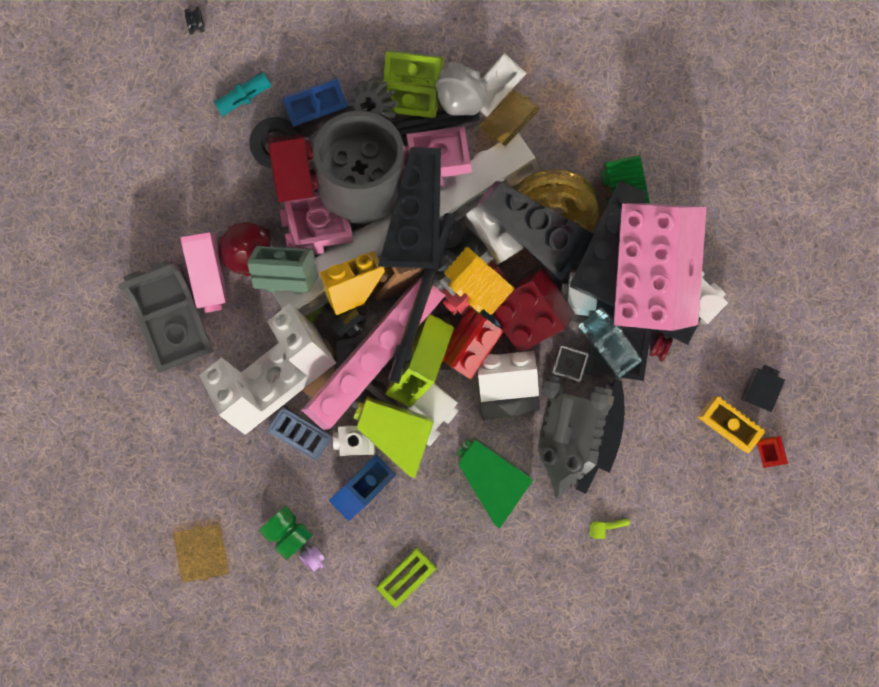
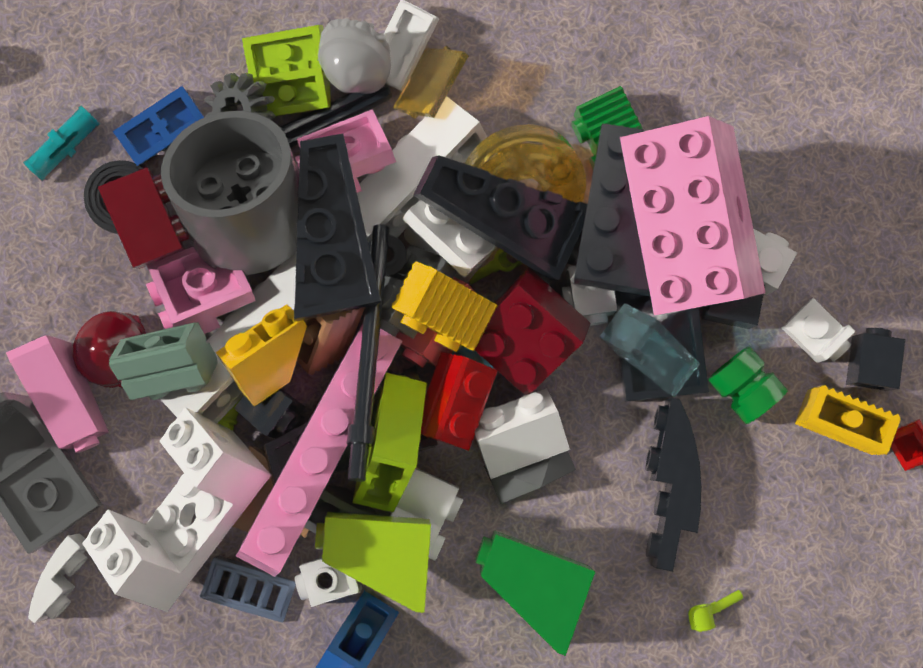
camera: 15 degrees left, 5 degrees down
dark grey shield [538,375,614,499] -> none
light grey piece [551,345,589,381] -> none
dark red bush [649,333,673,362] -> none
none -> white slope [28,533,87,623]
none -> lime hand [469,249,523,284]
none -> green wheel [708,345,788,424]
none -> white bracket [782,298,855,363]

